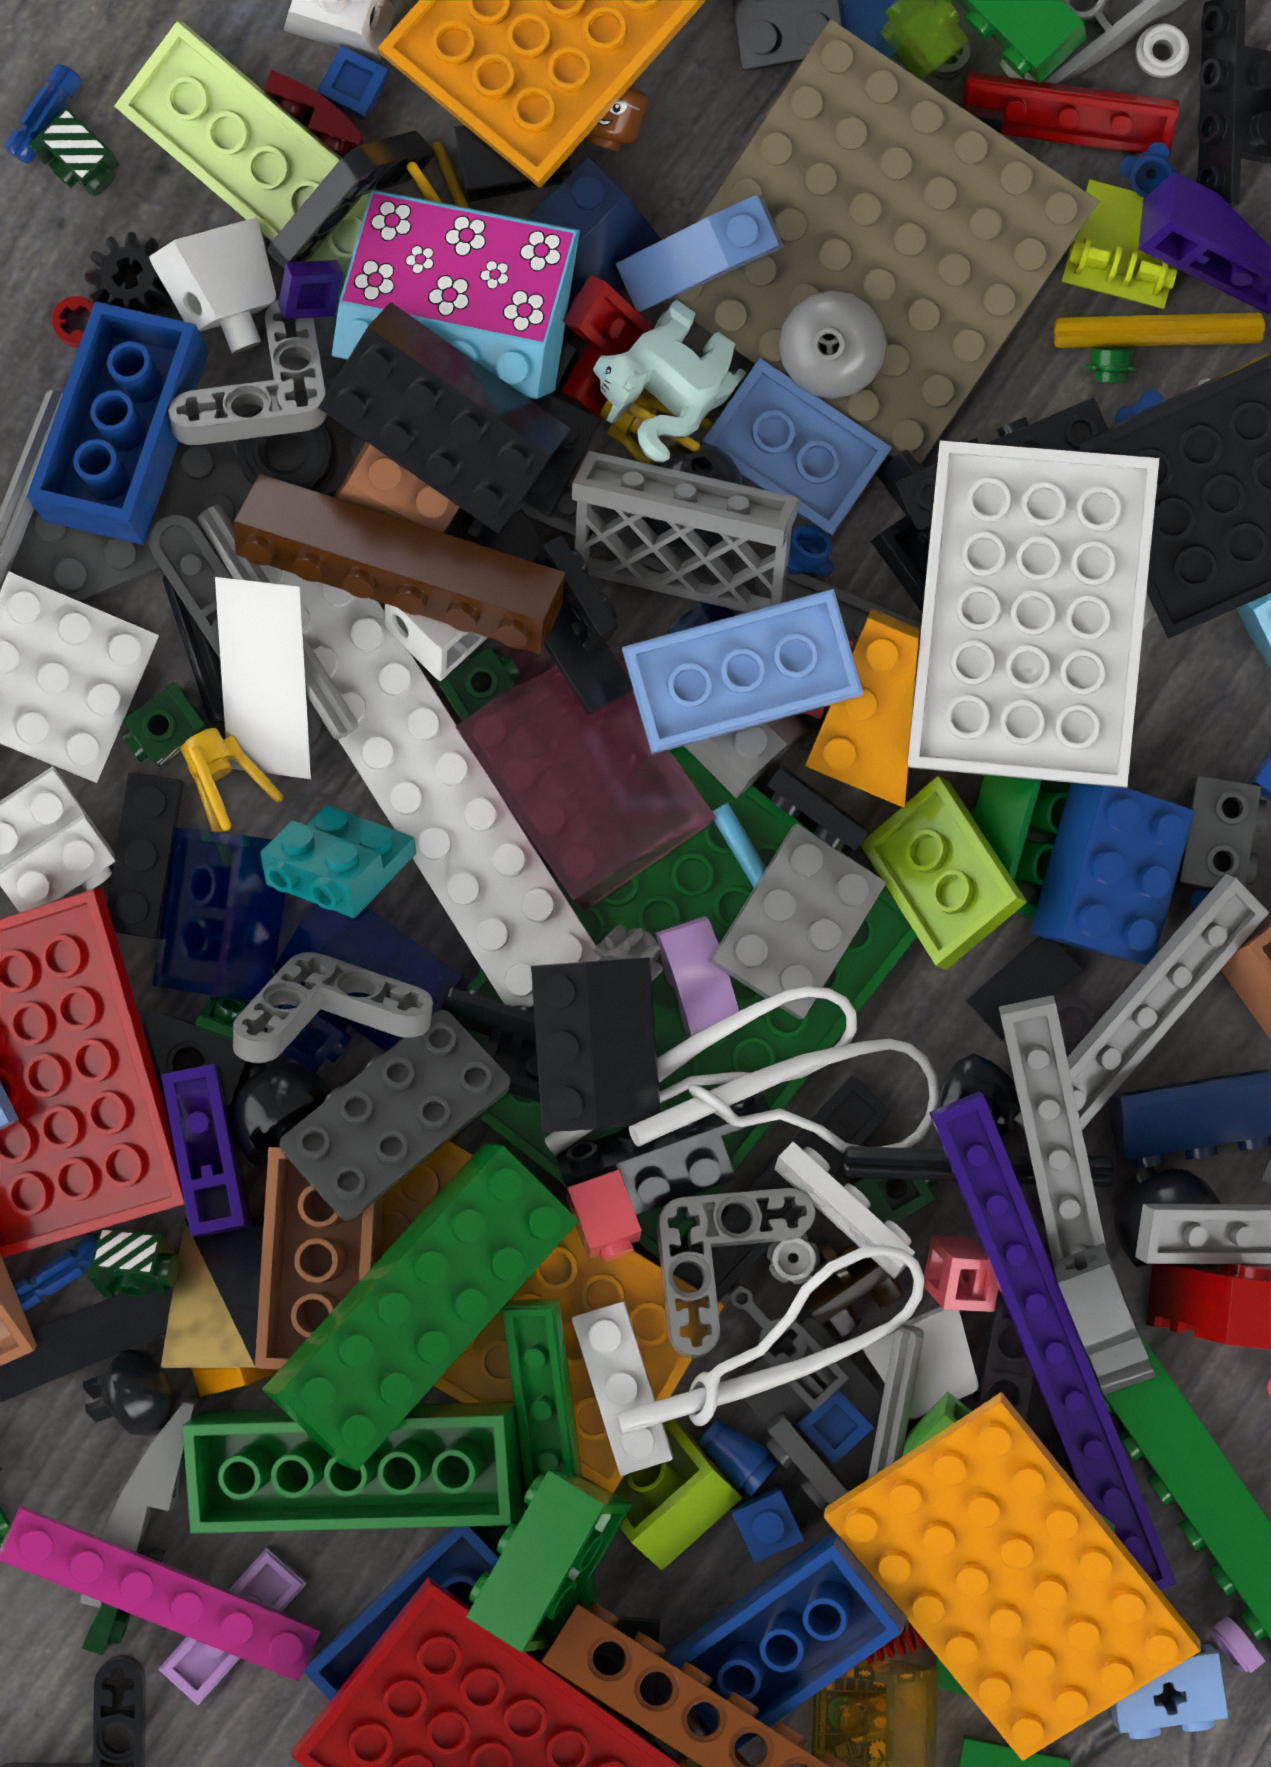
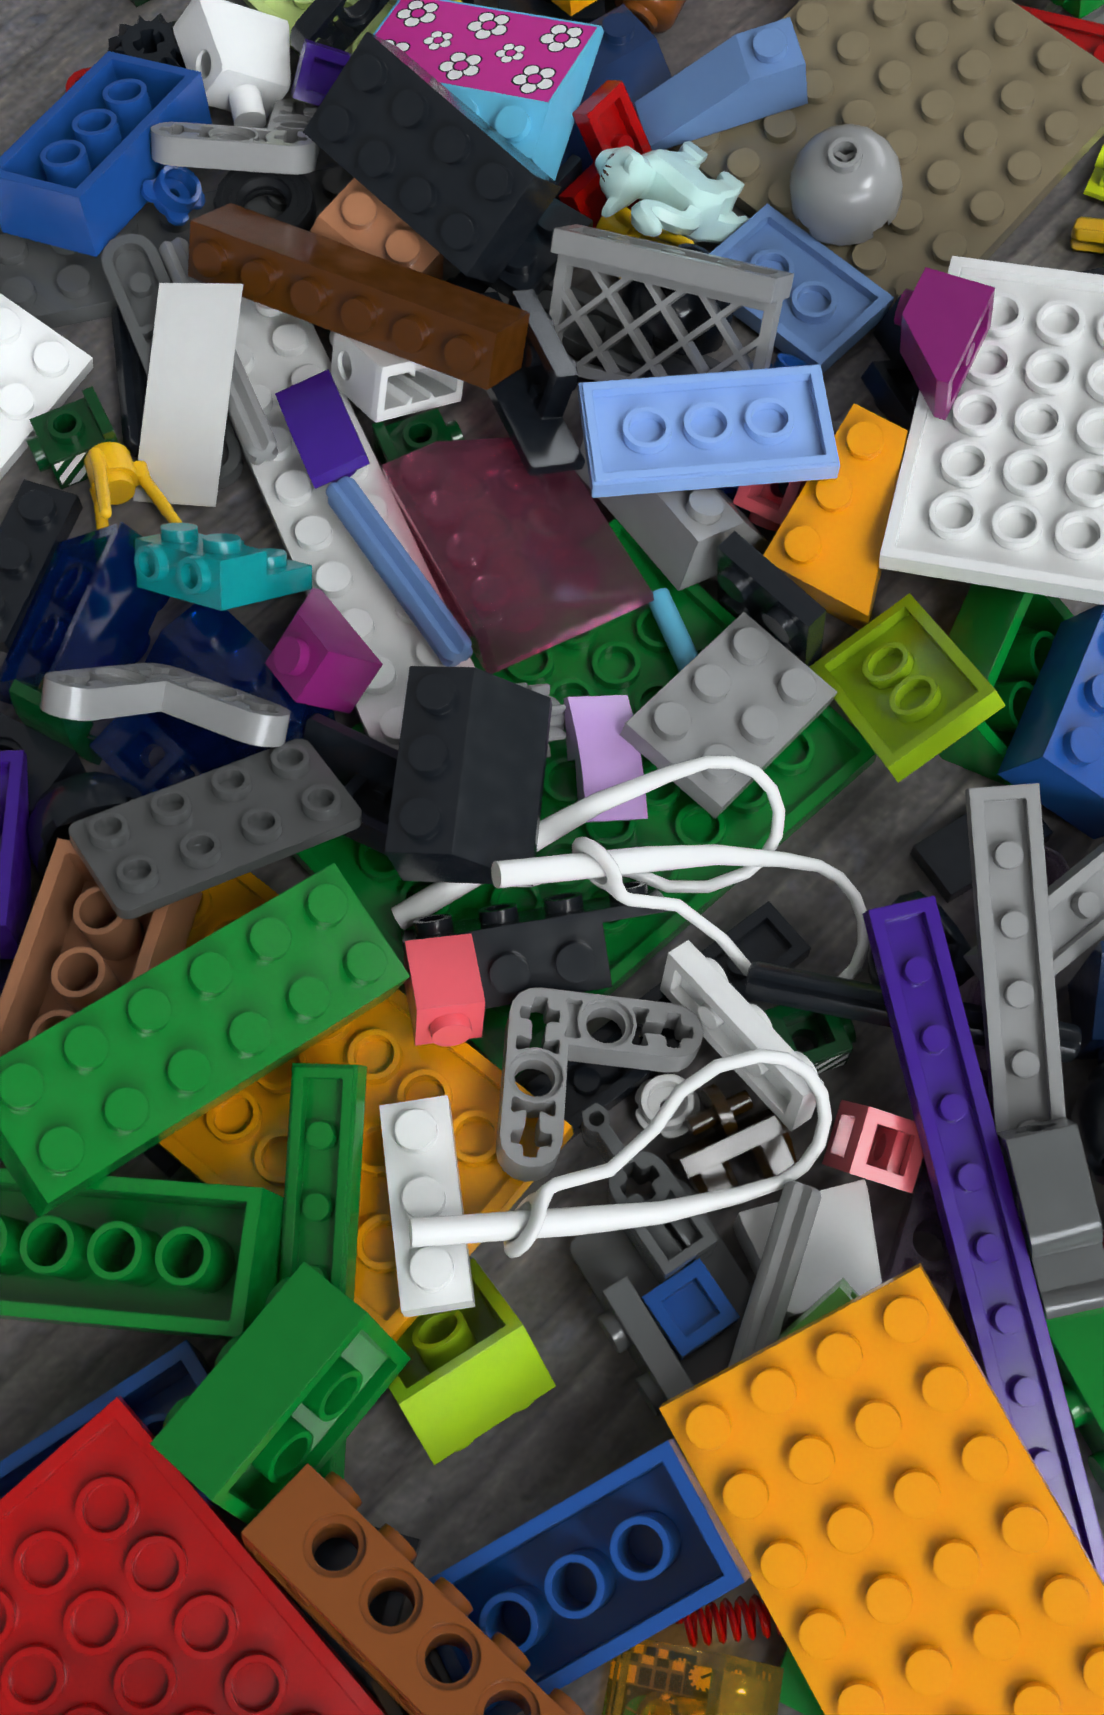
camera: 10 degrees right, 20 degrees down
blue cone [698,1419,780,1497] -> none
blue brick [731,1483,804,1563] -> none
none -> blue plate [141,165,206,226]
none -> magenta slope [265,588,383,713]
none -> dark purple slope [275,369,370,489]
none -> medium blue axle [326,476,473,667]
none -> magenta slope [894,267,995,420]

